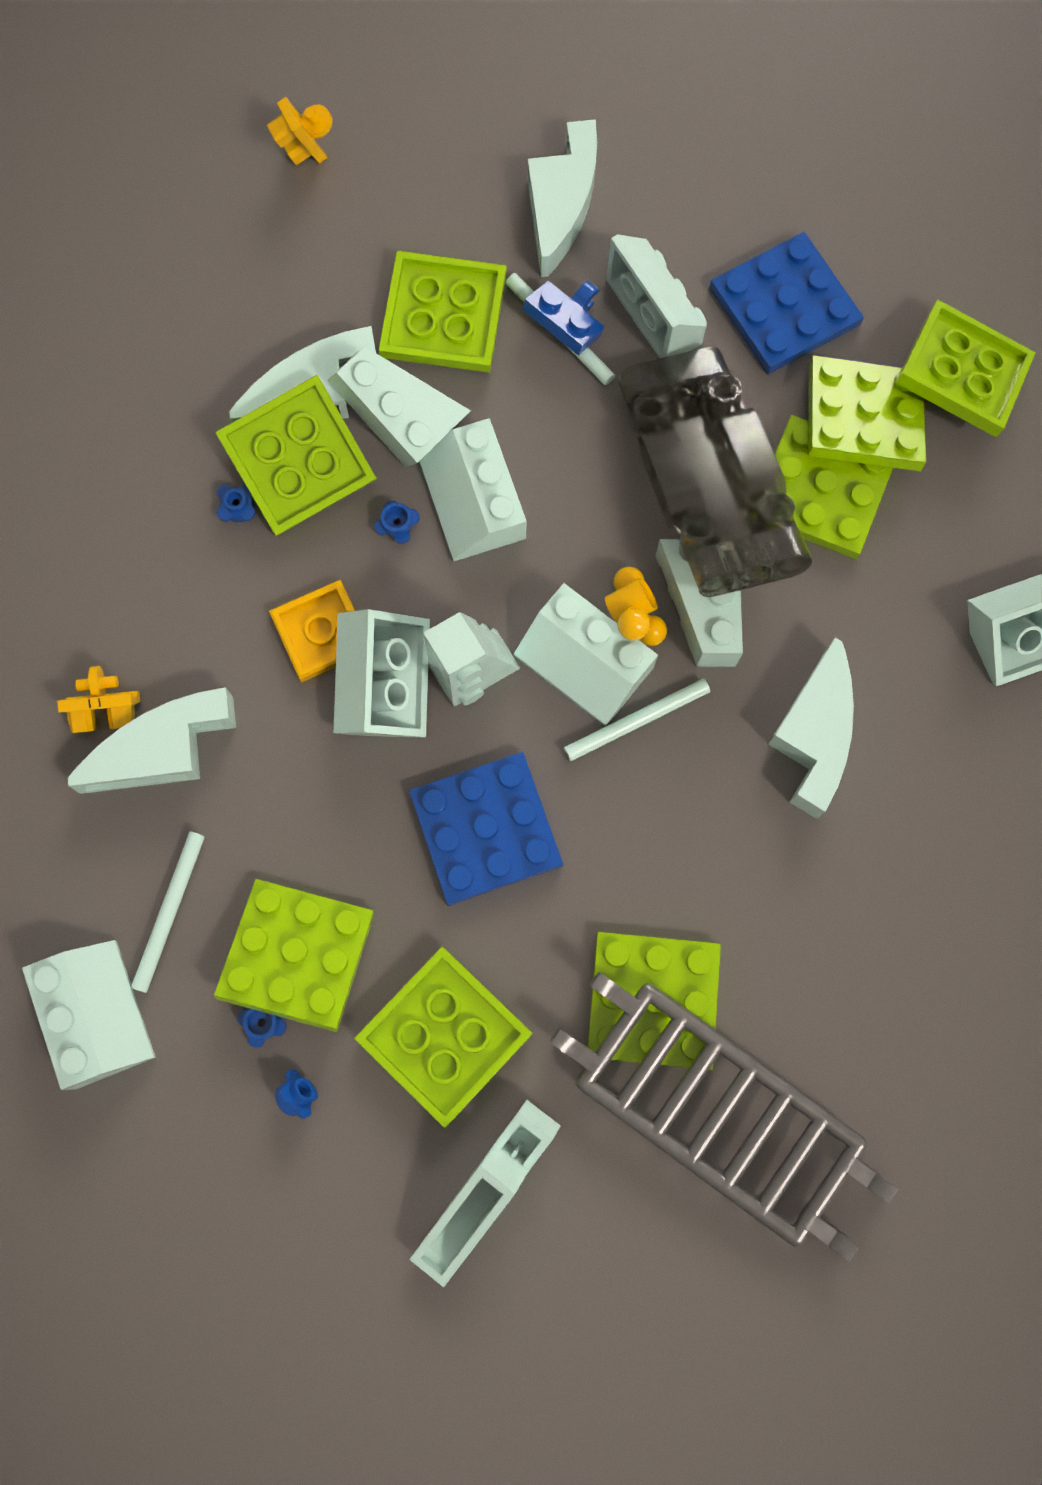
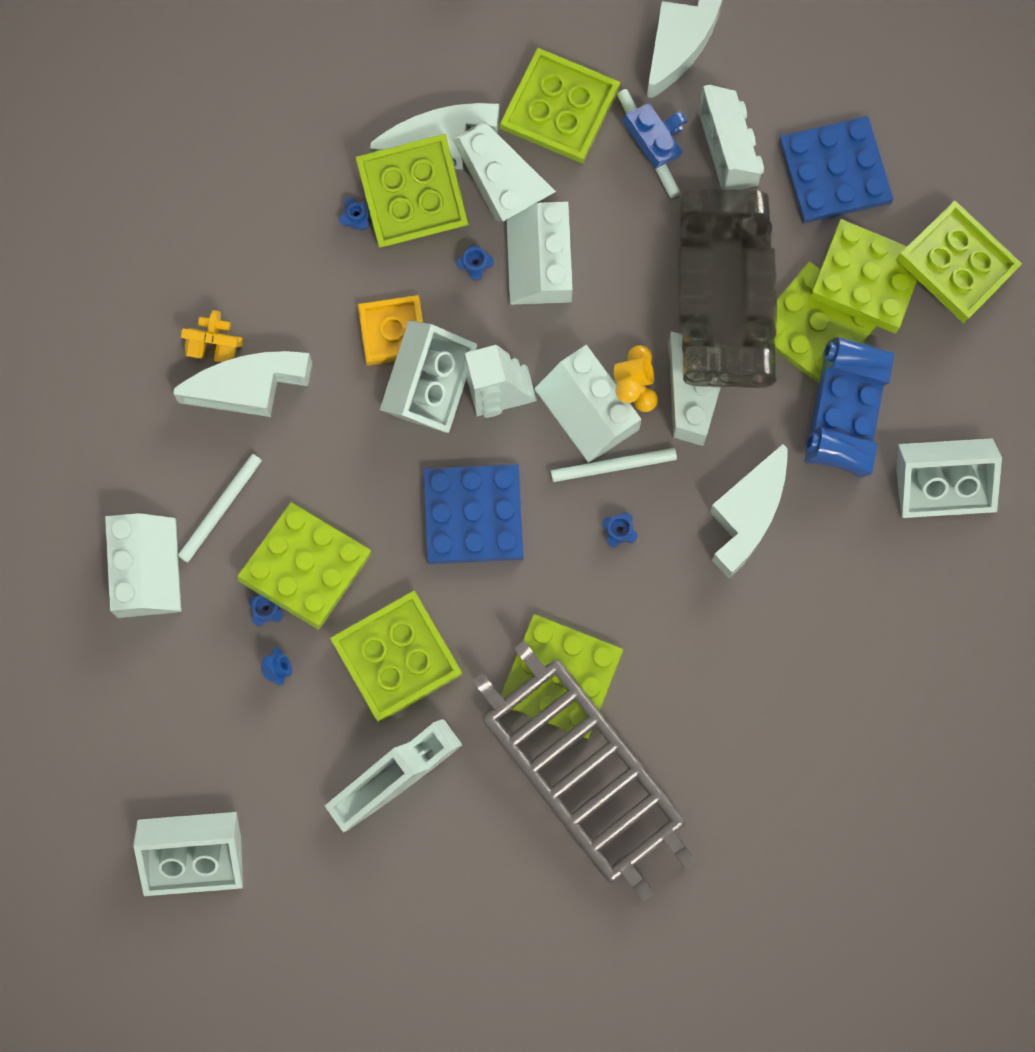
camera: 20 degrees right, 0 degrees up
none -> light aqua slope [133,812,243,896]
none -> blue plate [602,512,637,547]
none -> blue piece [804,337,895,478]

